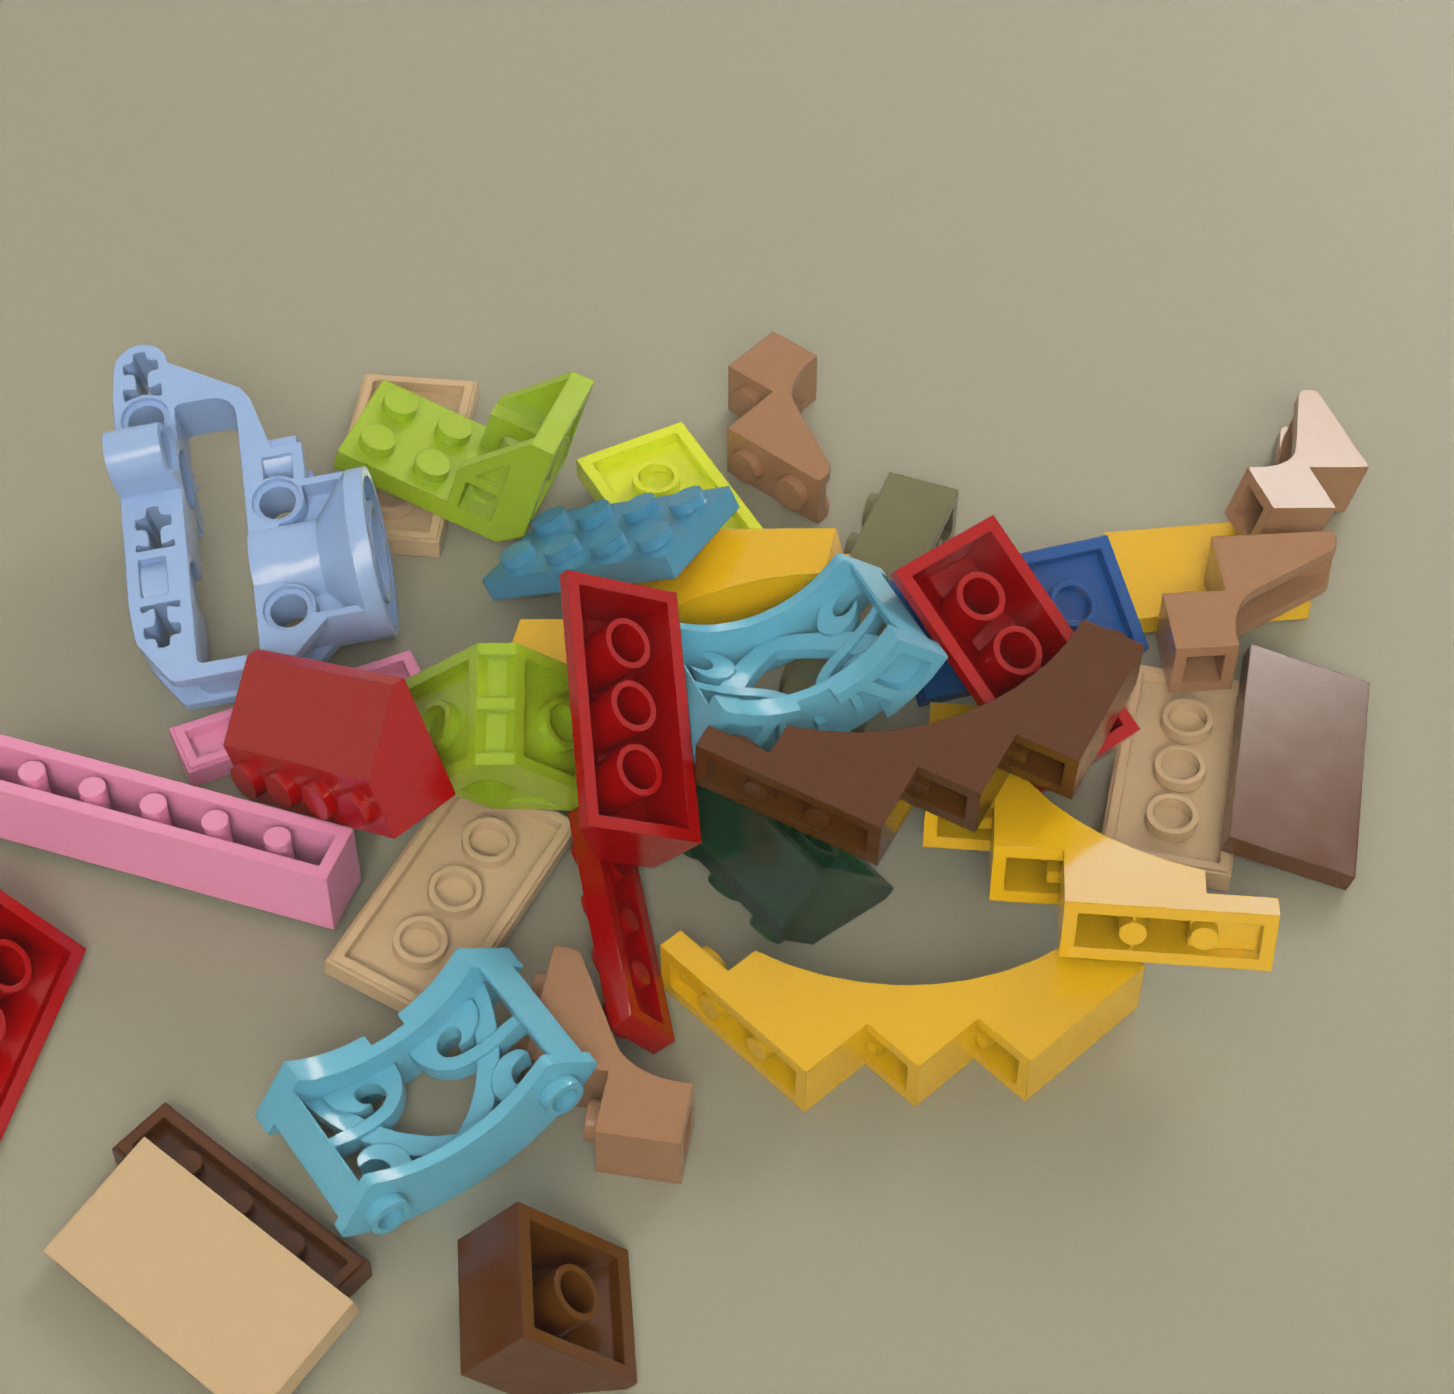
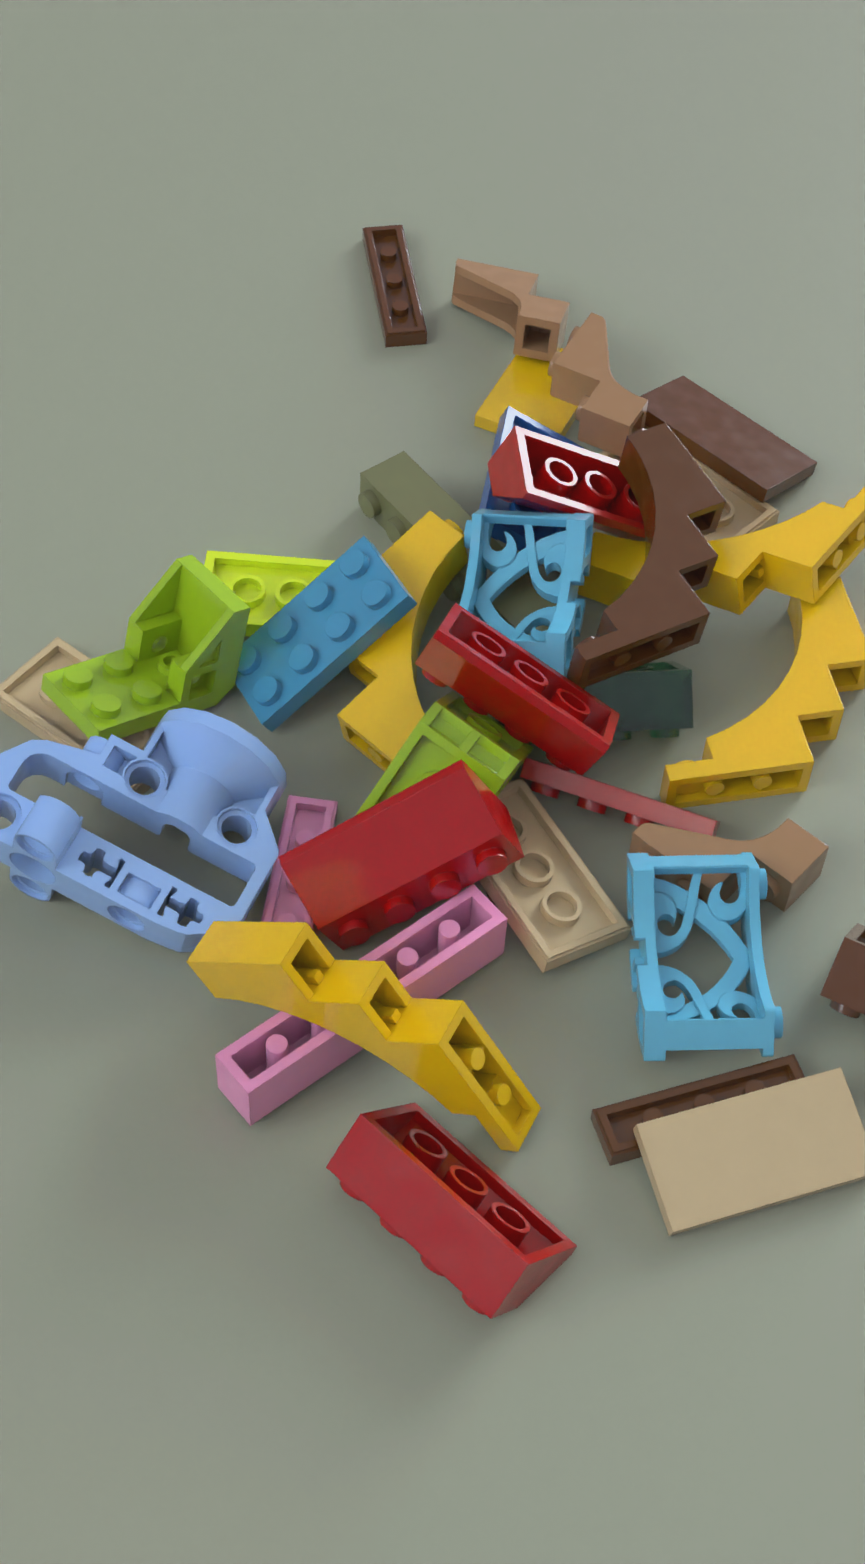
camera: 60 degrees left, 5 degrees up
medium nougat arch [727,332,831,524] -> none
none -> yellow arch [186,921,541,1152]
none -> reddish brown tile [363,225,427,348]

